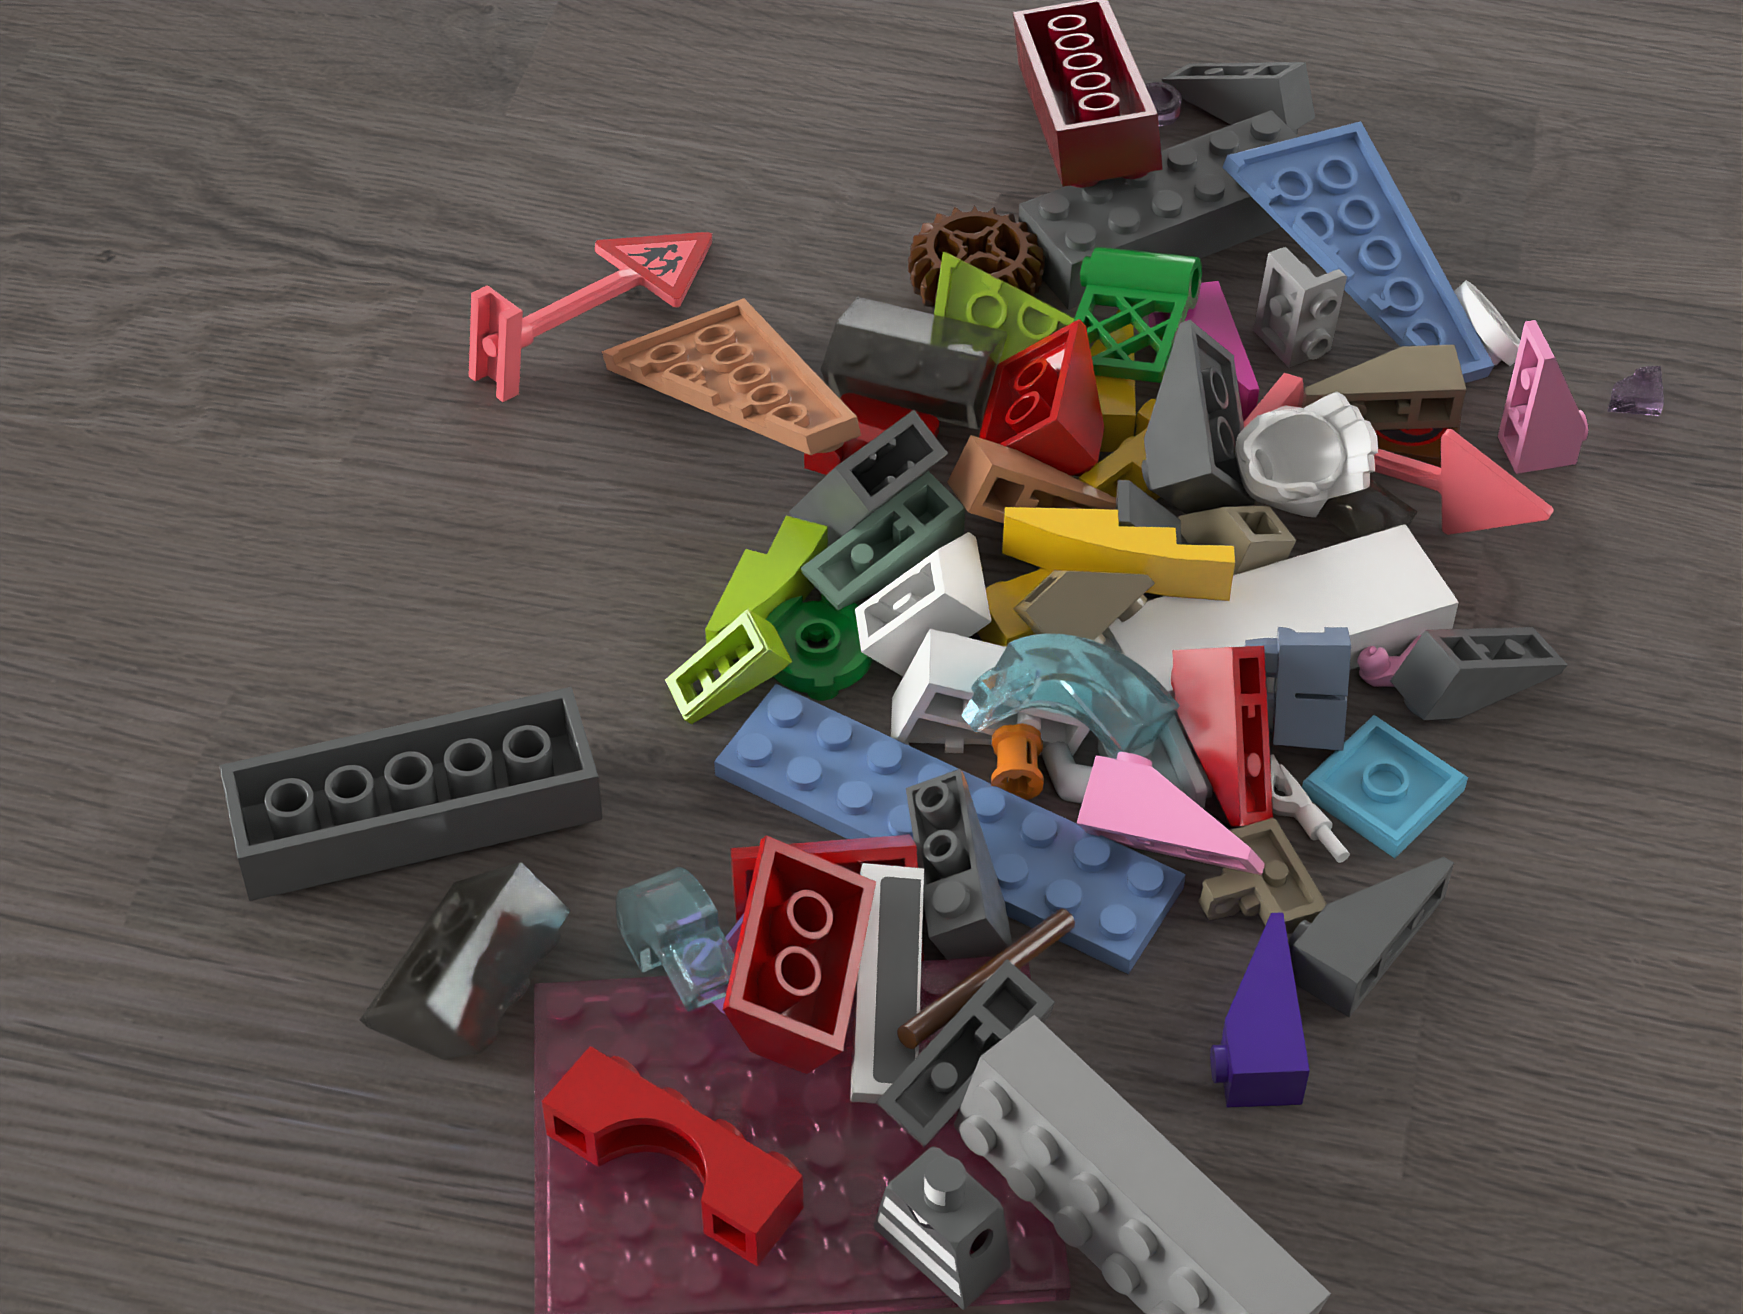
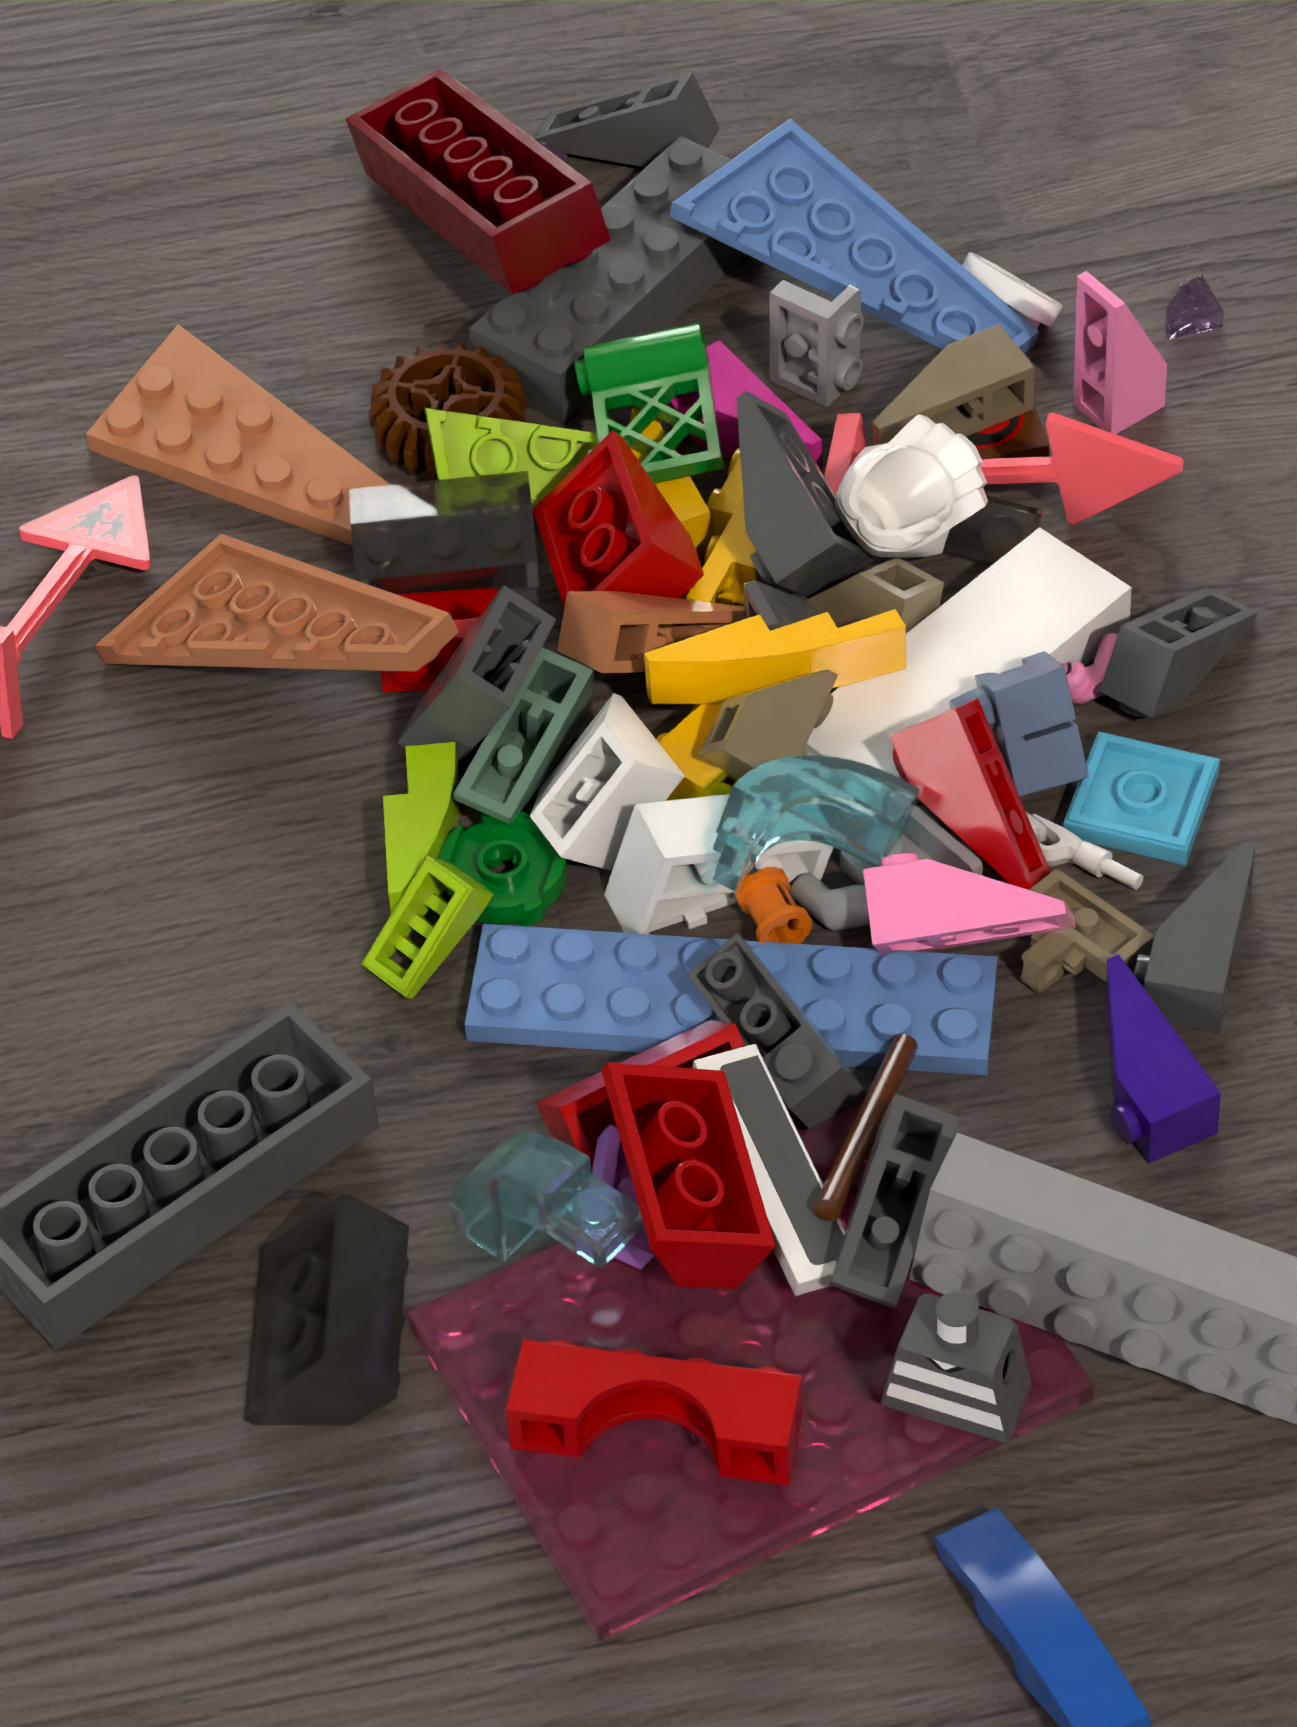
camera: 20 degrees left, 0 degrees up
none -> nougat wing [86,324,419,560]

